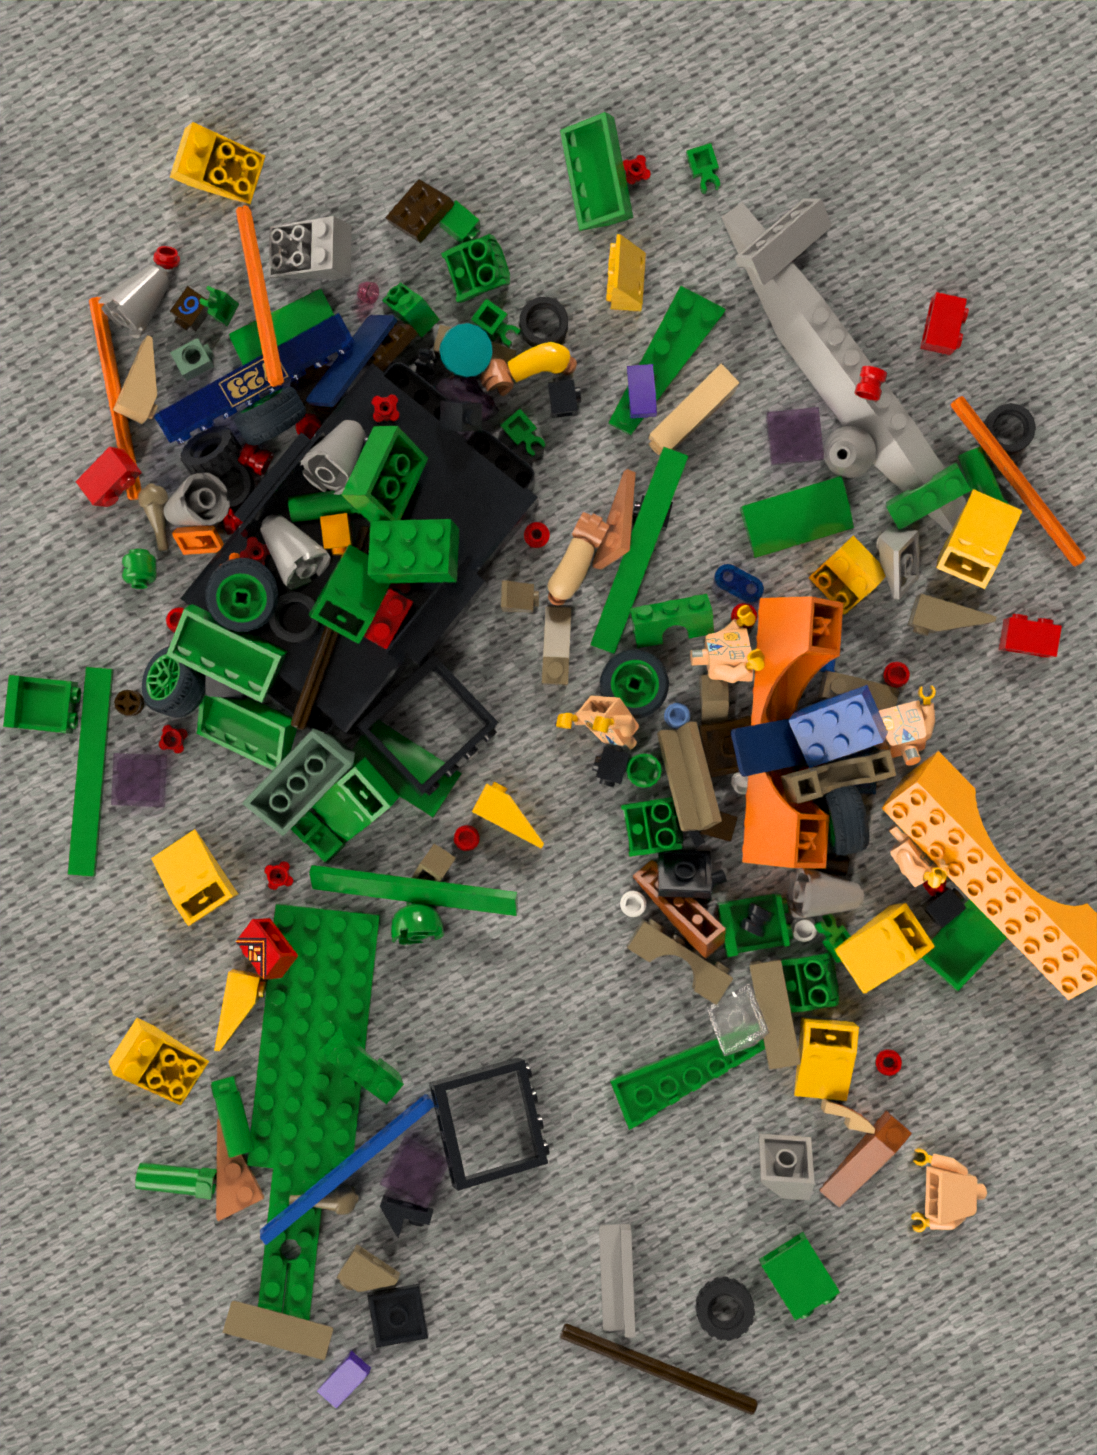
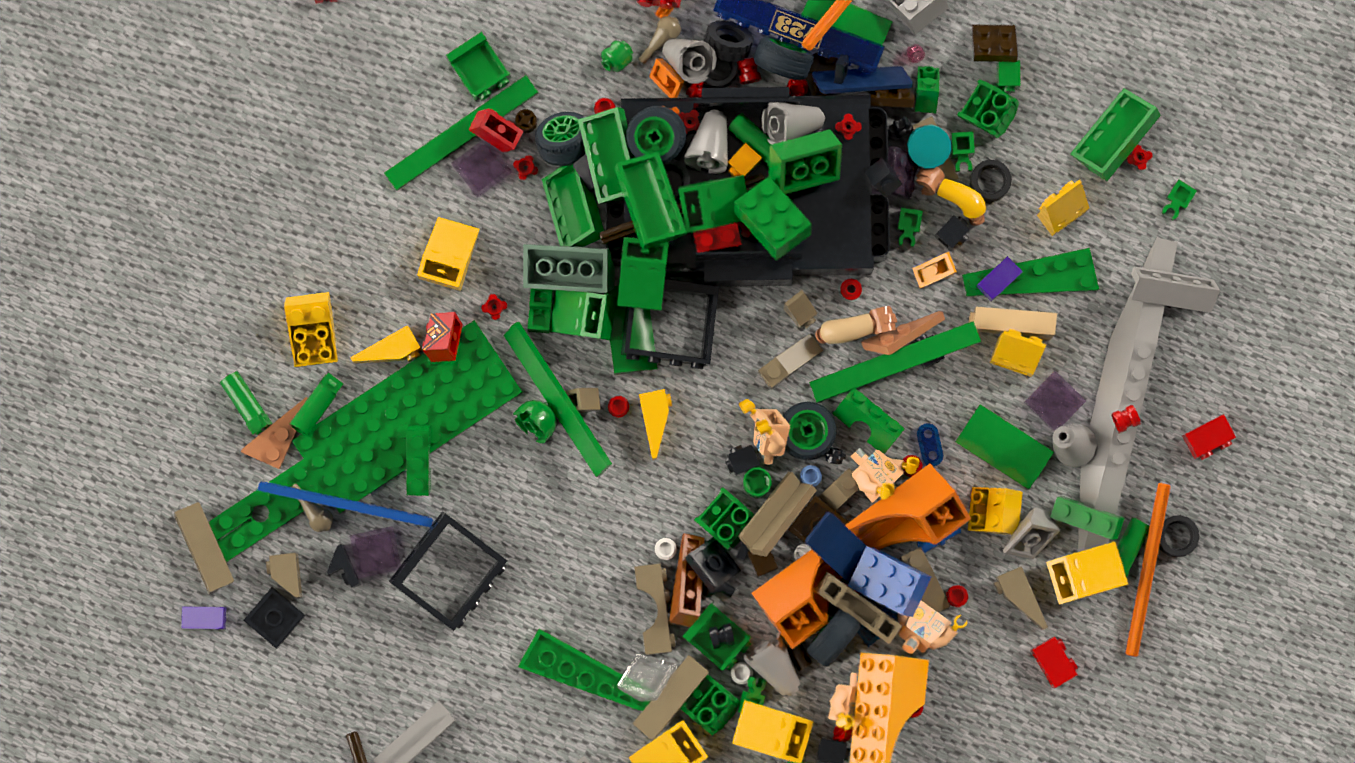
camera: 50 degrees right, 5 degrees down
none -> red brick [469,108,523,153]
none -> green slope [614,152,687,250]
none -> green slope [617,237,669,311]
none -> black plate [824,447,846,464]
none -> black tile [834,54,849,84]
none -> light orange slope [912,252,957,288]
none -> yellow slope [990,329,1046,377]

